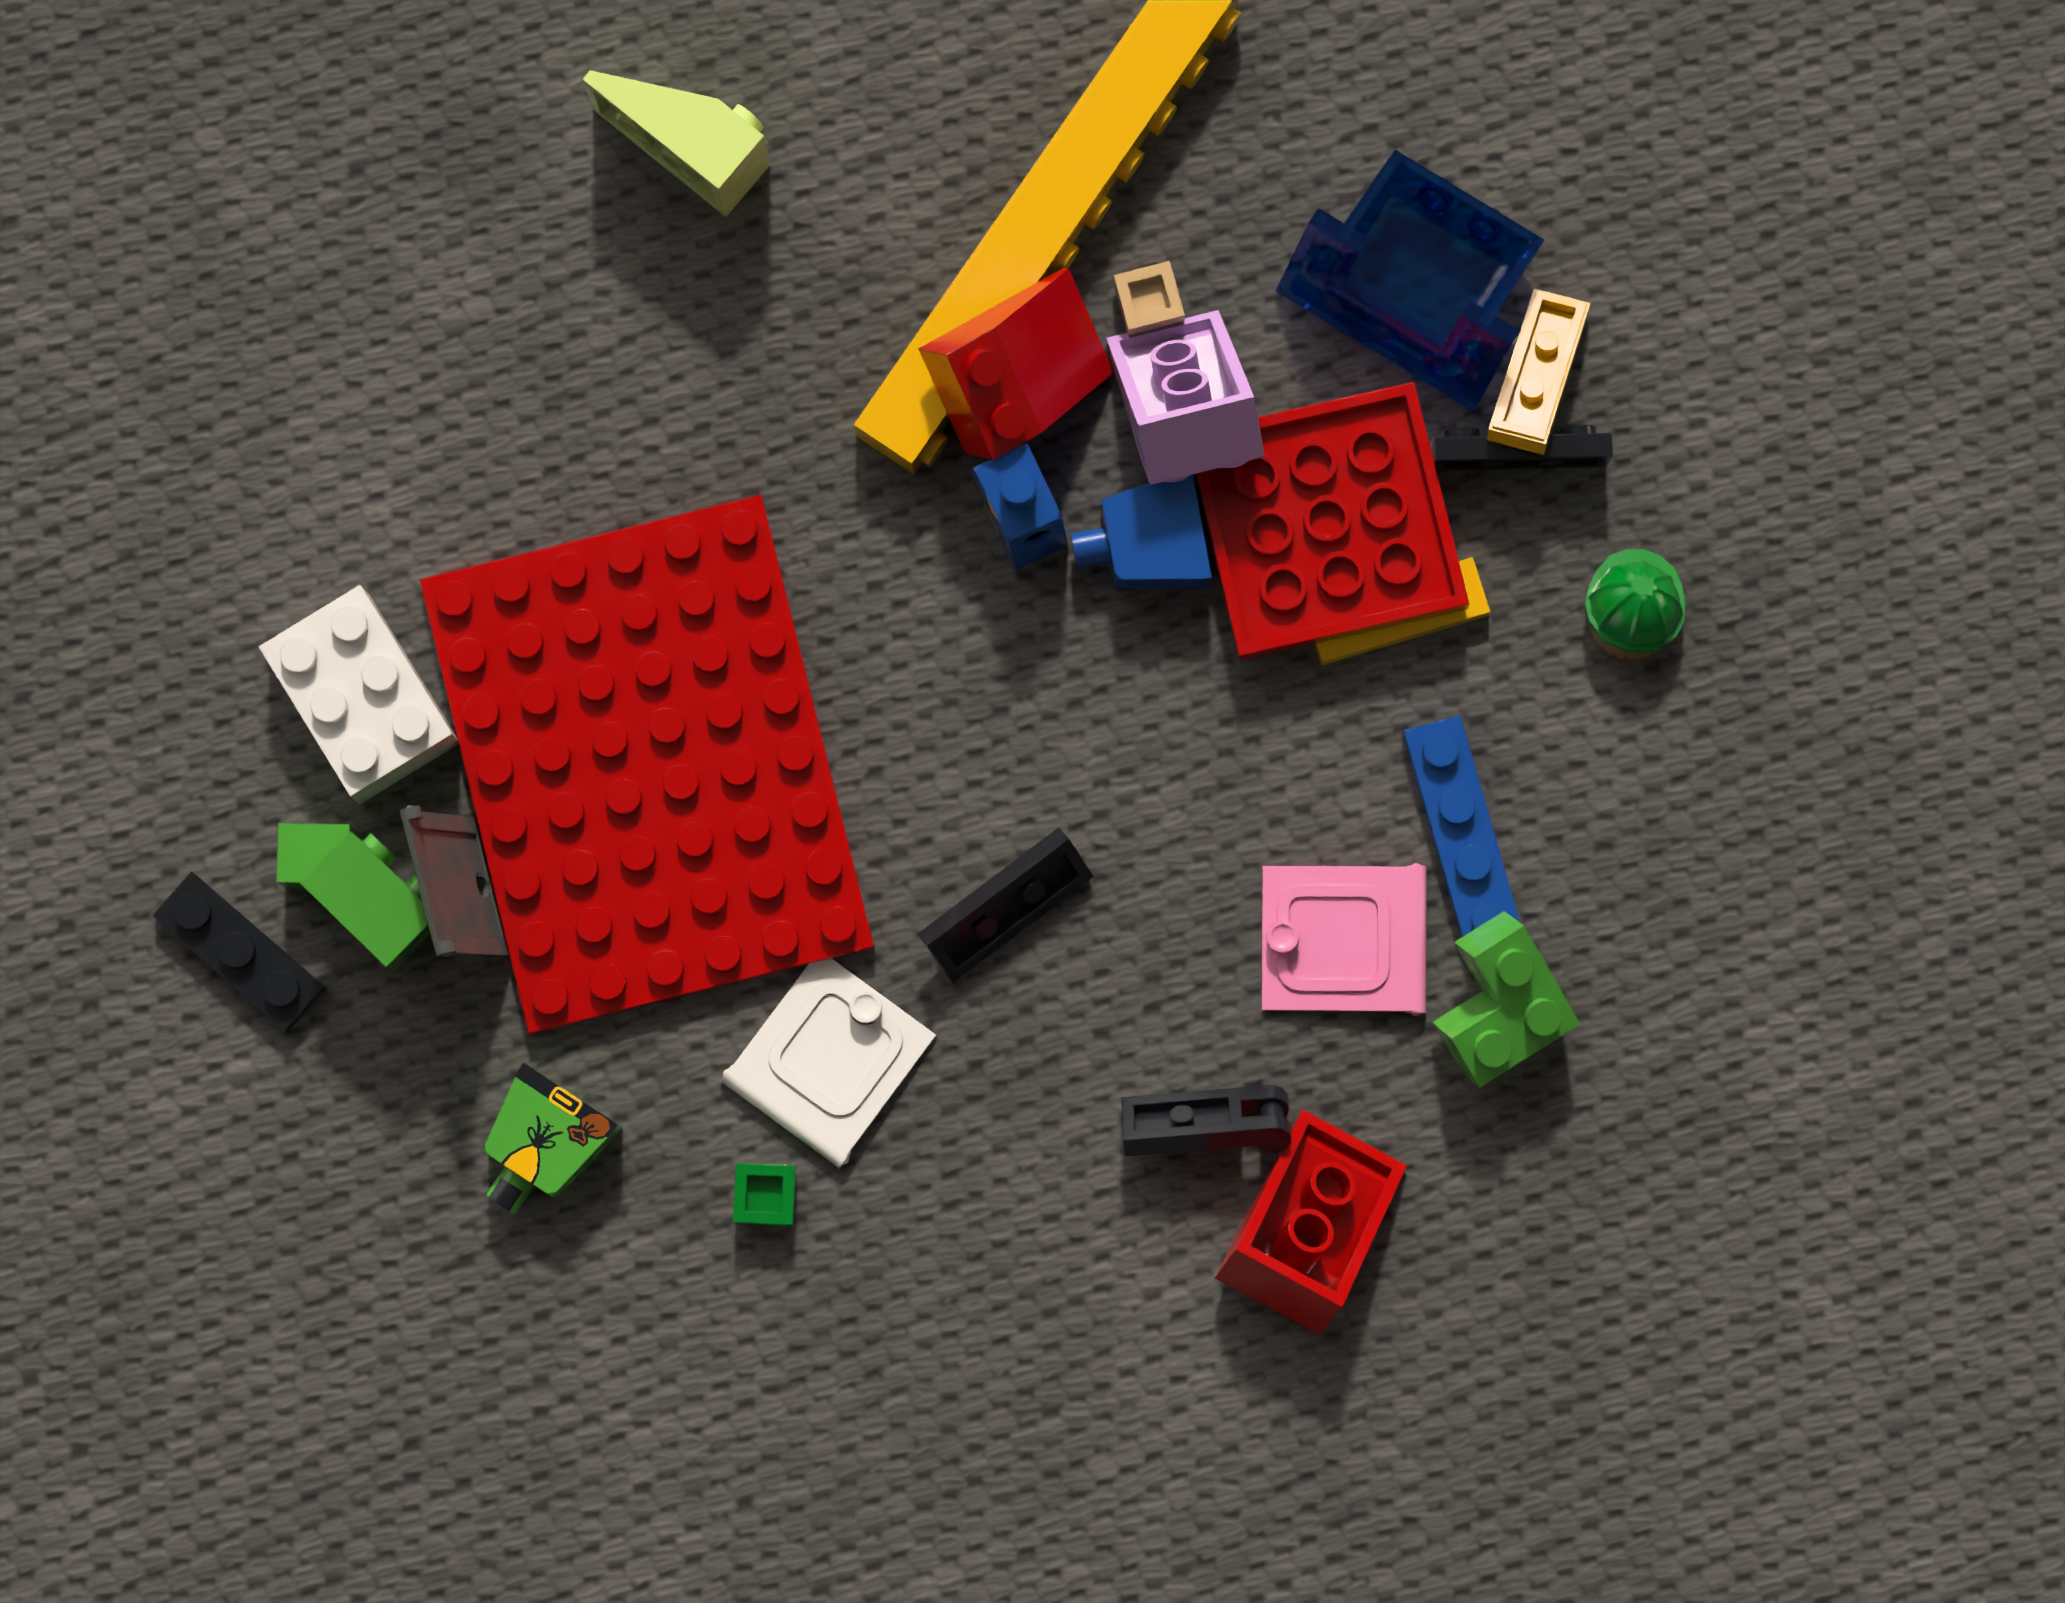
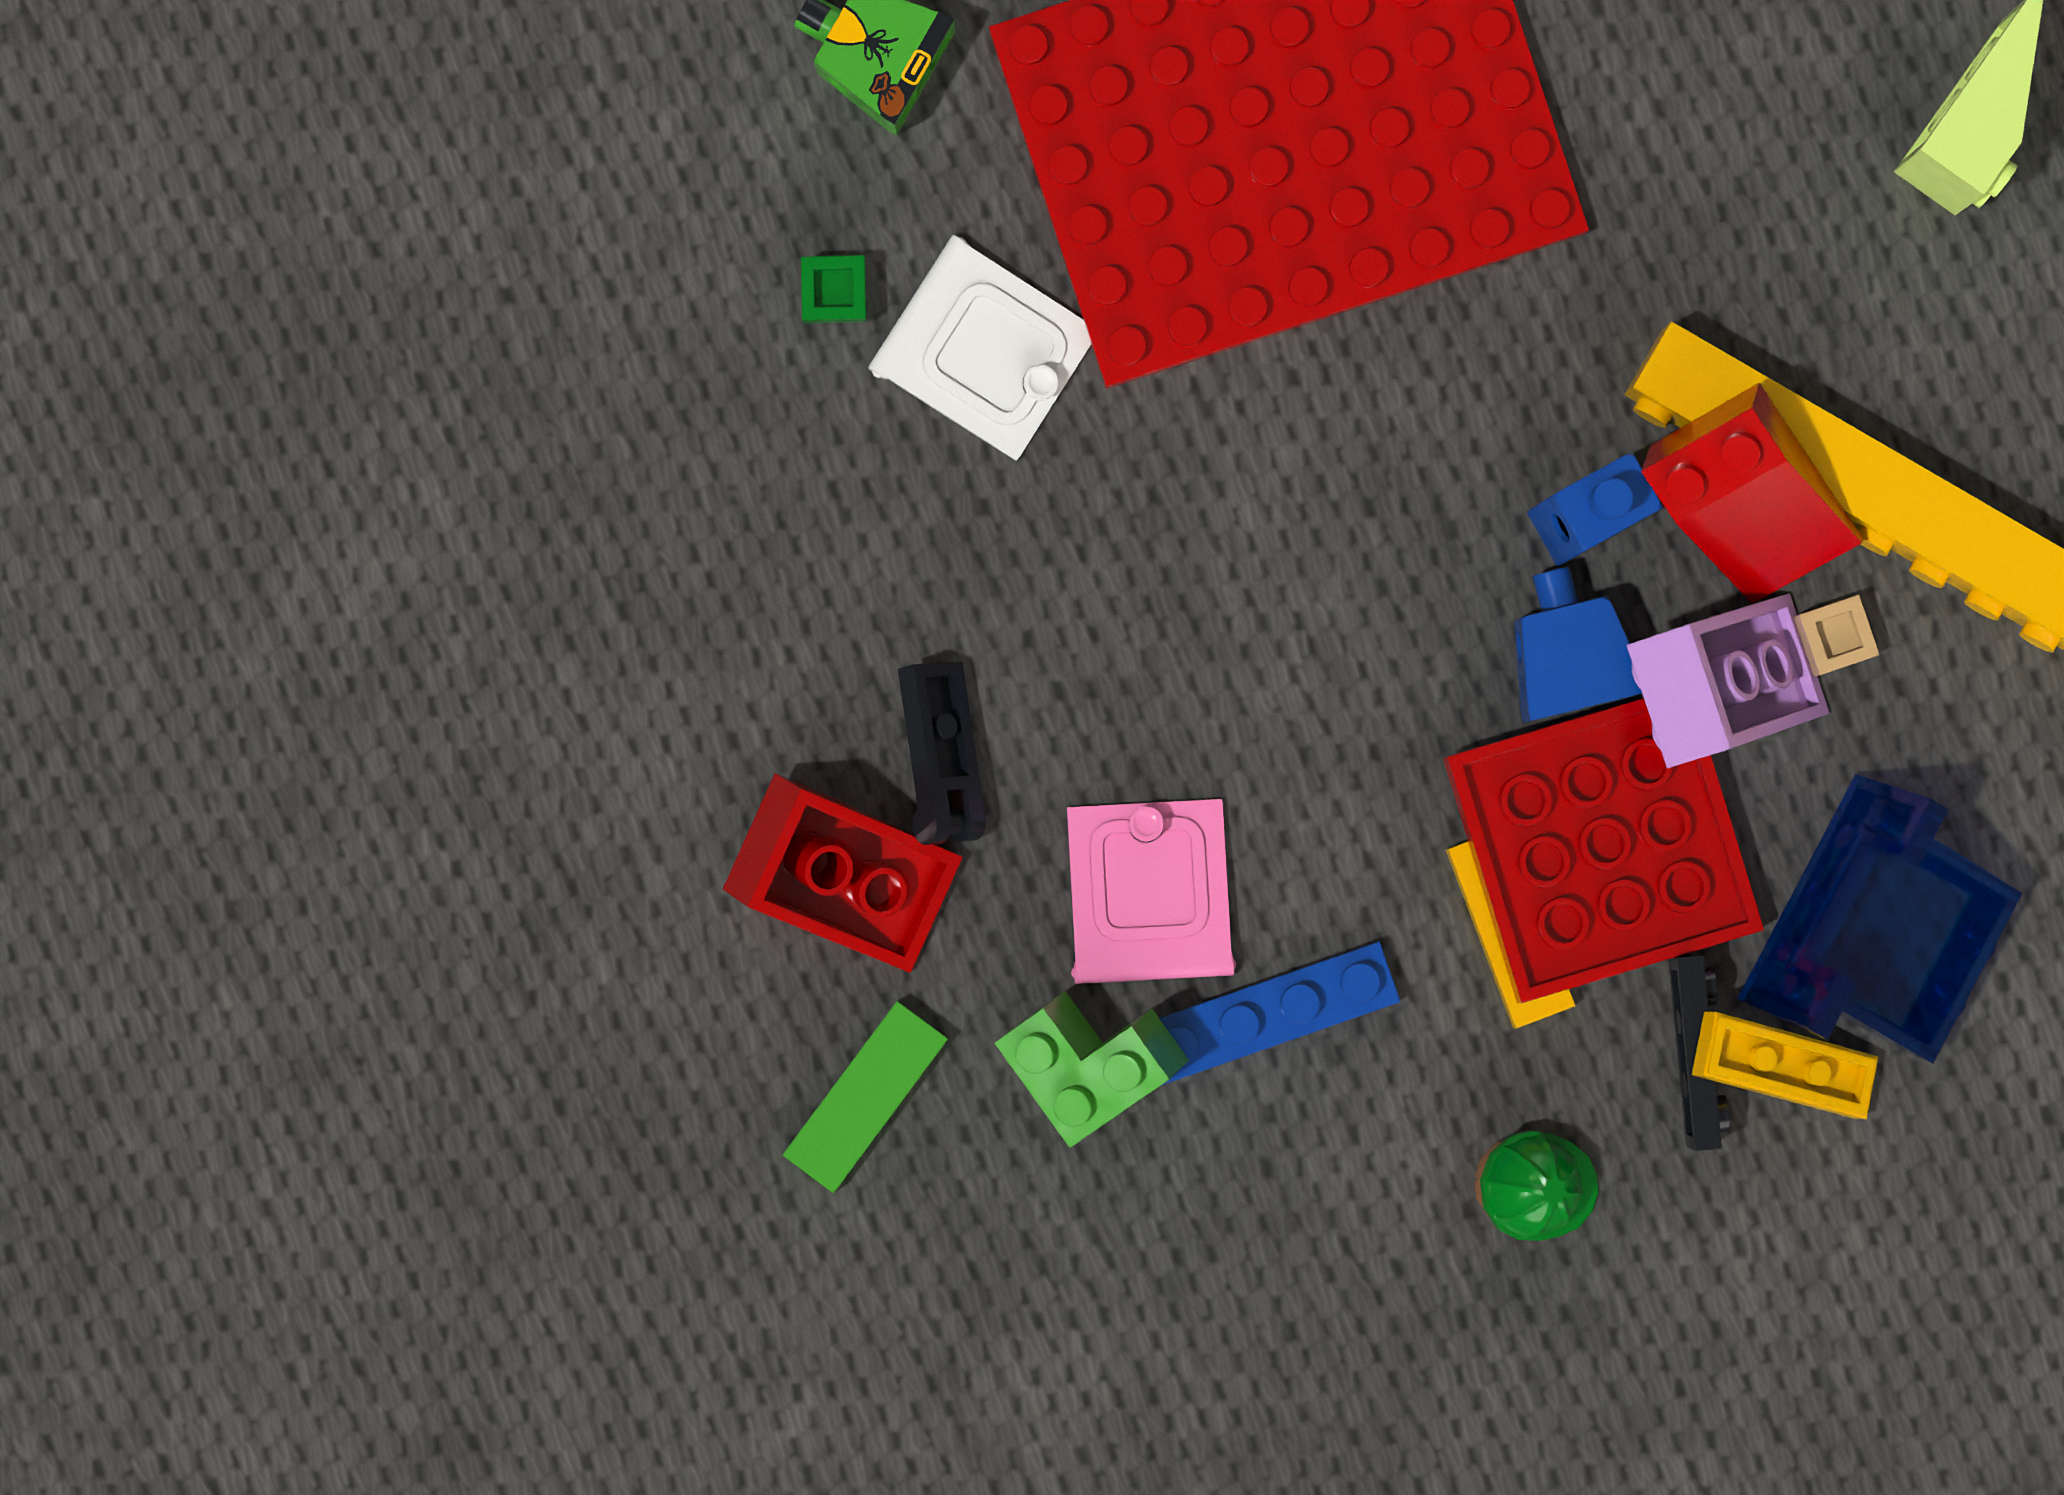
camera: 85 degrees right, 5 degrees up
black plate [917,827,1094,983] -> none
none -> bright green tile [783,1000,949,1193]

